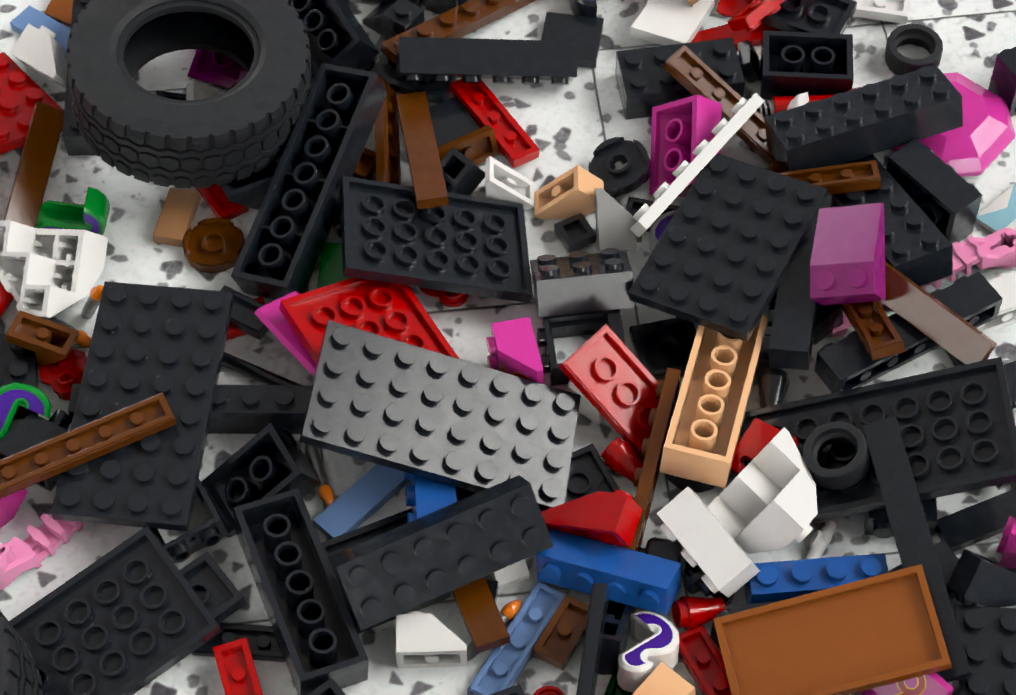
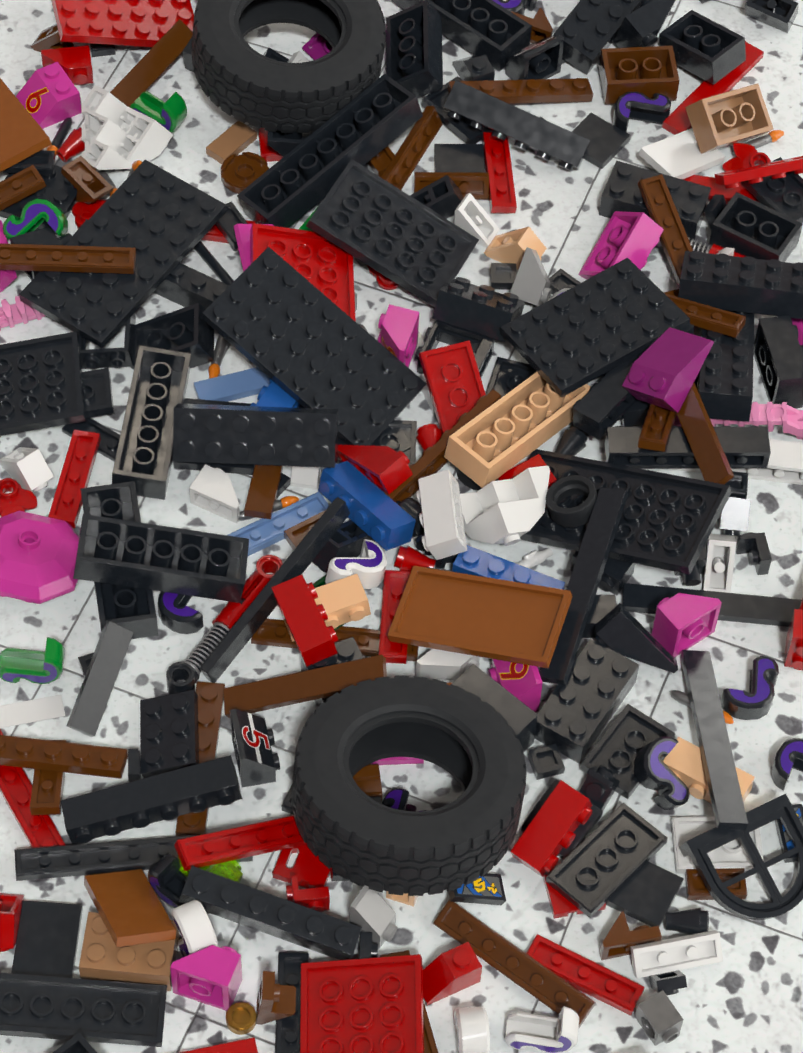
camera: 25 degrees right, 0 degrees up
reddish brown tile [396,91,449,209] -> none
black plate [588,137,651,198] -> none
white plate [630,93,764,238] -> none

